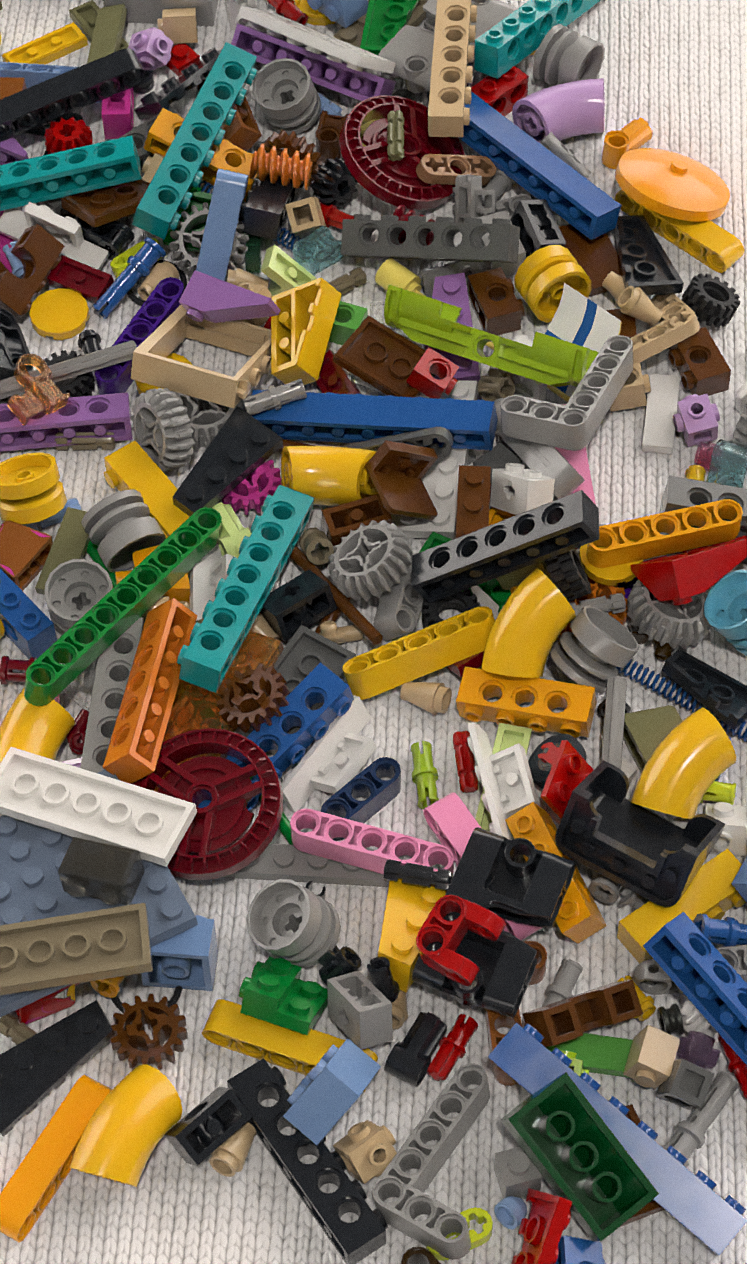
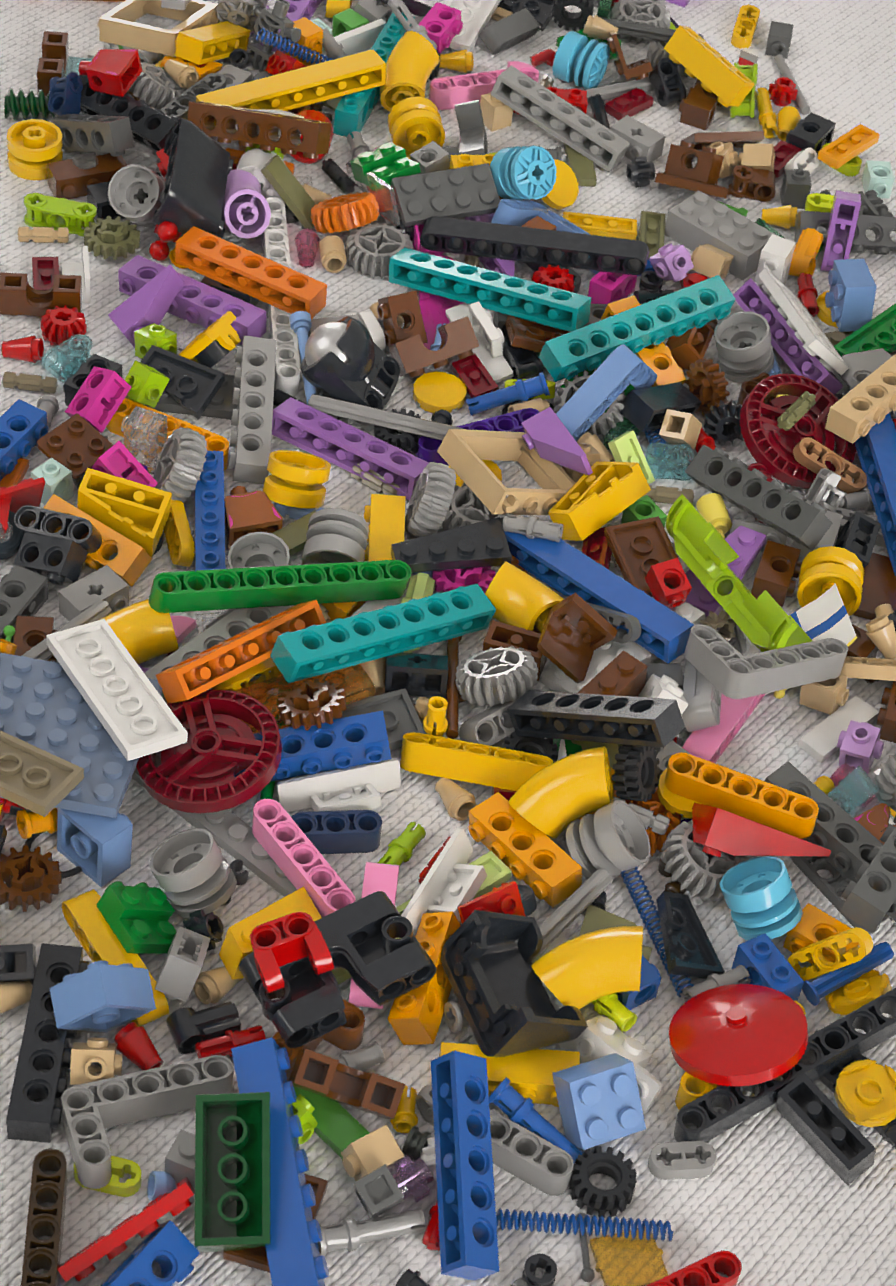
camera: 30 degrees right, 10 degrees down
clear orange piece [7,354,70,426] -> none
clear smoke brick [58,837,145,905] -> none
olive tile [87,4,127,63] -> none
orange piece [249,143,313,190] -> none
dark tan bush [299,528,334,565] -> none
black pin [367,957,400,1003] -> none
black axle [384,859,453,891] -> none
none -> red cone [114,1022,163,1070]
none -> yellow pin [423,696,448,737]

